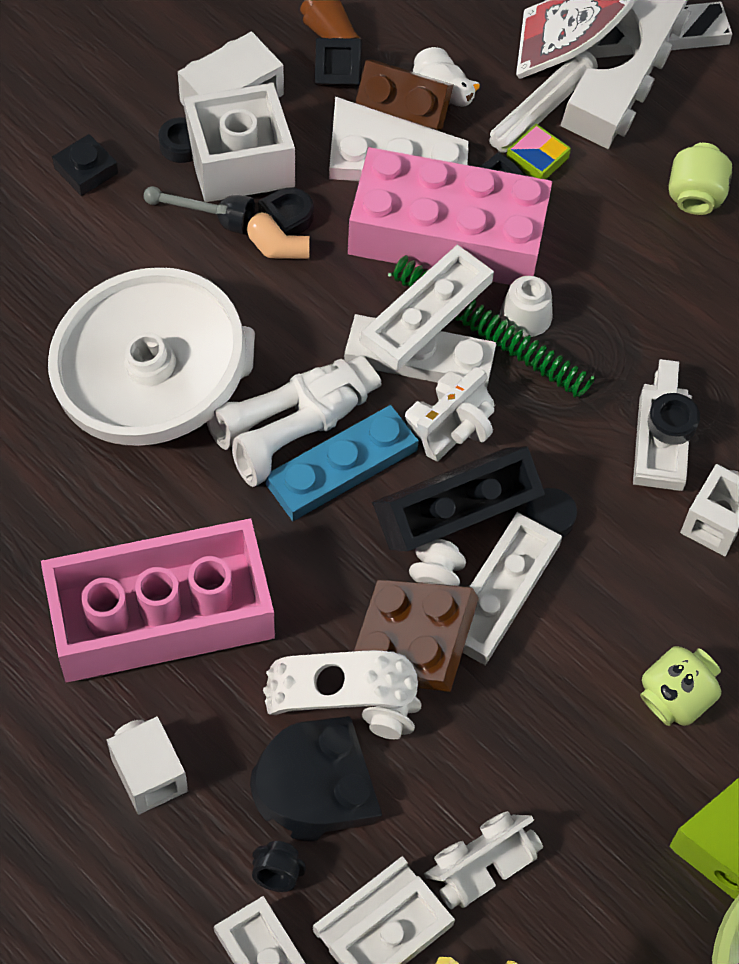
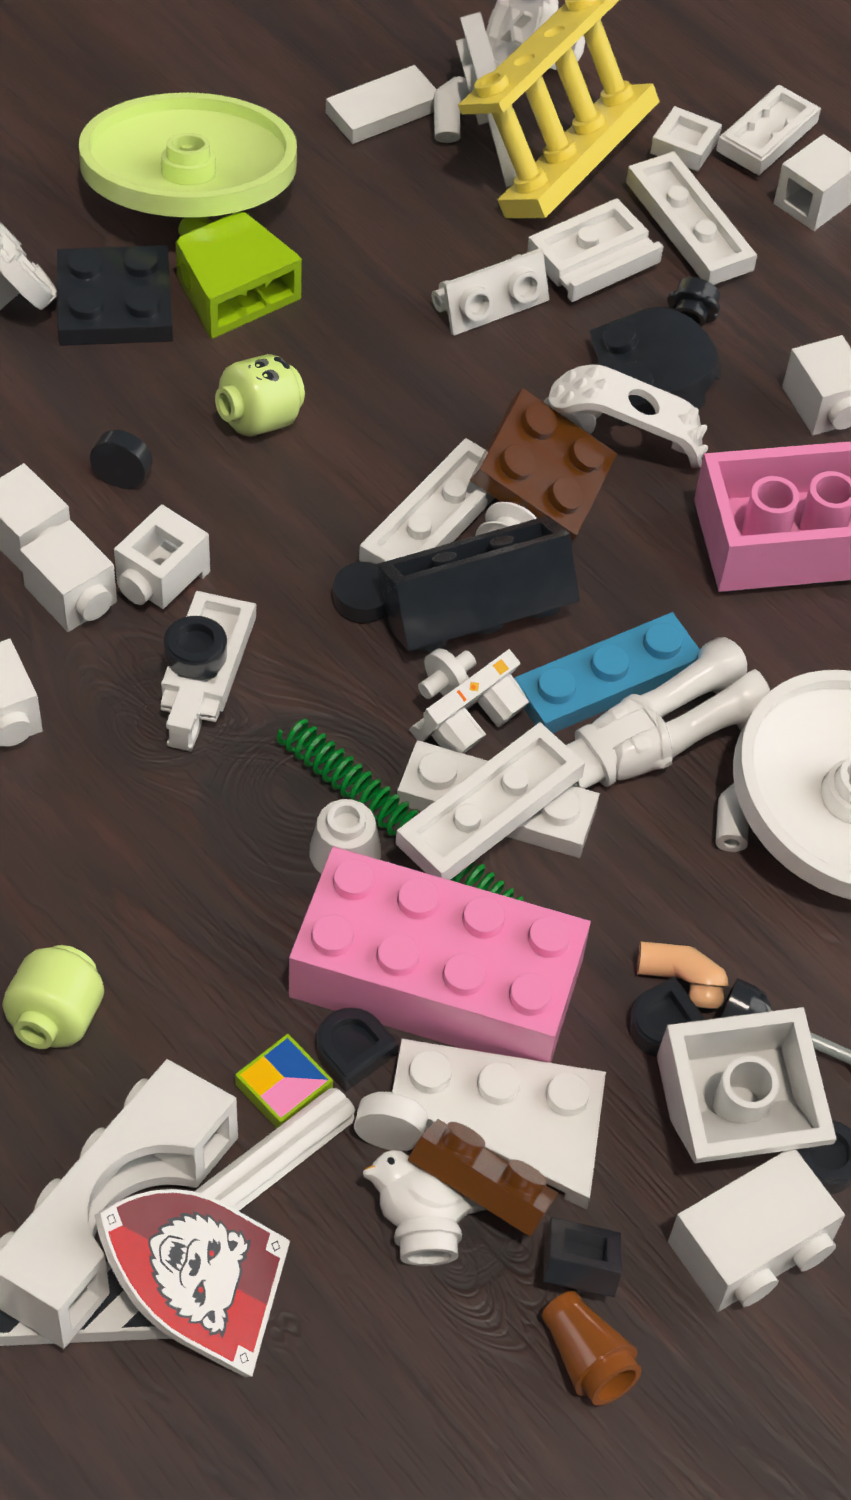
camera: 175 degrees left, 5 degrees down
none -> white tile [354,1092,428,1151]

